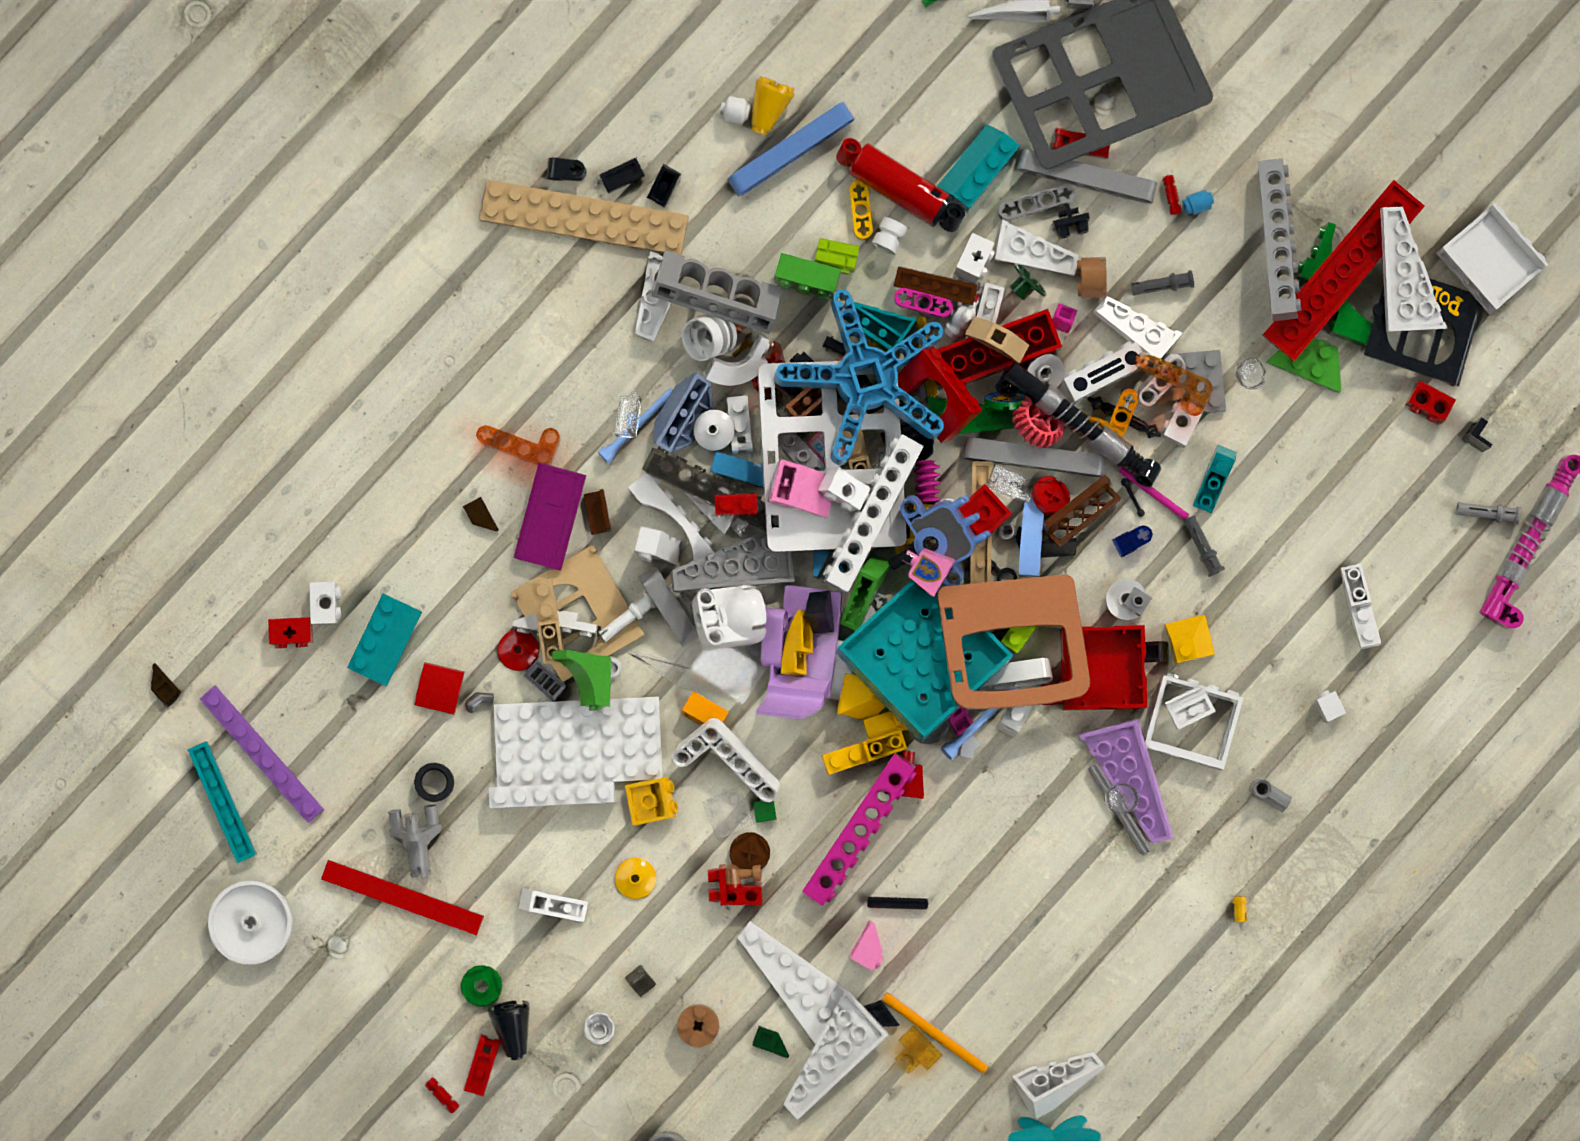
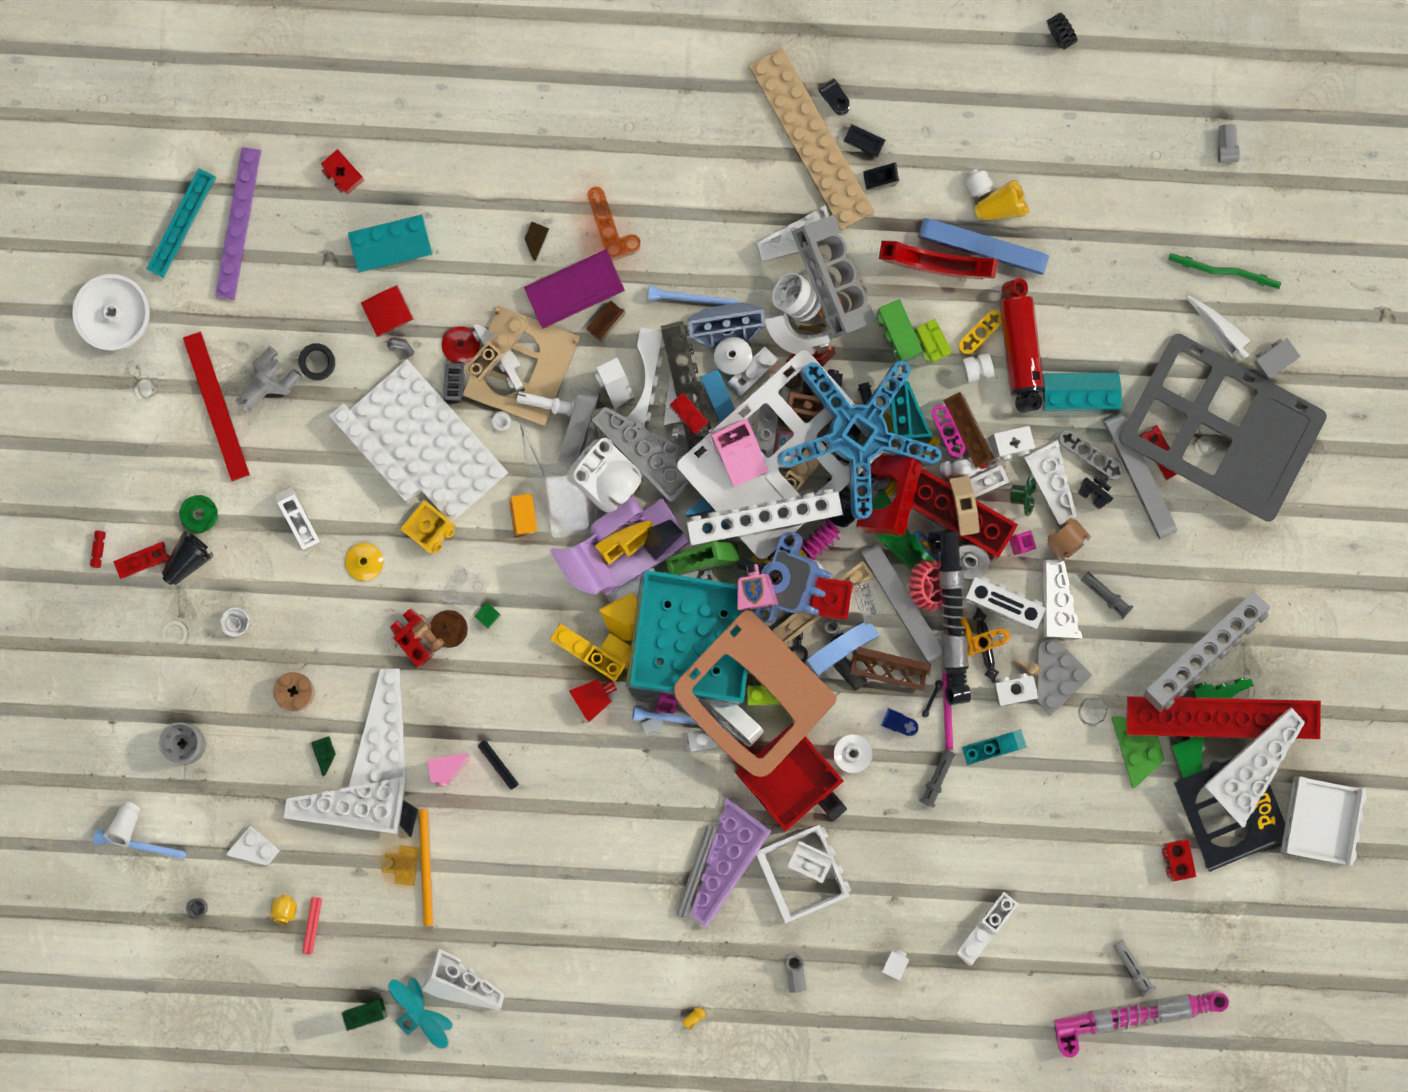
camera: 55 degrees right, 0 degrees up
dark brown tile [151,663,181,705] -> none
white brick [310,582,341,625] -> none
bright green arch [552,650,611,711] -> none
clear panel [614,390,642,438] -> none
clear smoke slope [625,965,657,997] -> none
white beam [672,718,780,802] -> none
dark pink brick [802,753,916,906] -> none
white brick [818,468,870,512] -> none
red tile [1032,476,1071,516] -> none
clear hair [1105,783,1139,814] -> none
light grey plate [1122,587,1152,616] -> none
clear orange beam [1135,352,1213,416] -> none
white beam [1137,354,1186,406] -> none
red axle [1163,175,1181,215] -> none
yellow slope [1165,615,1215,664] -> none
dark azure brick [1182,190,1214,215] -> none
black panel [1462,417,1493,452] -> none
none -> red arch [878,240,998,280]

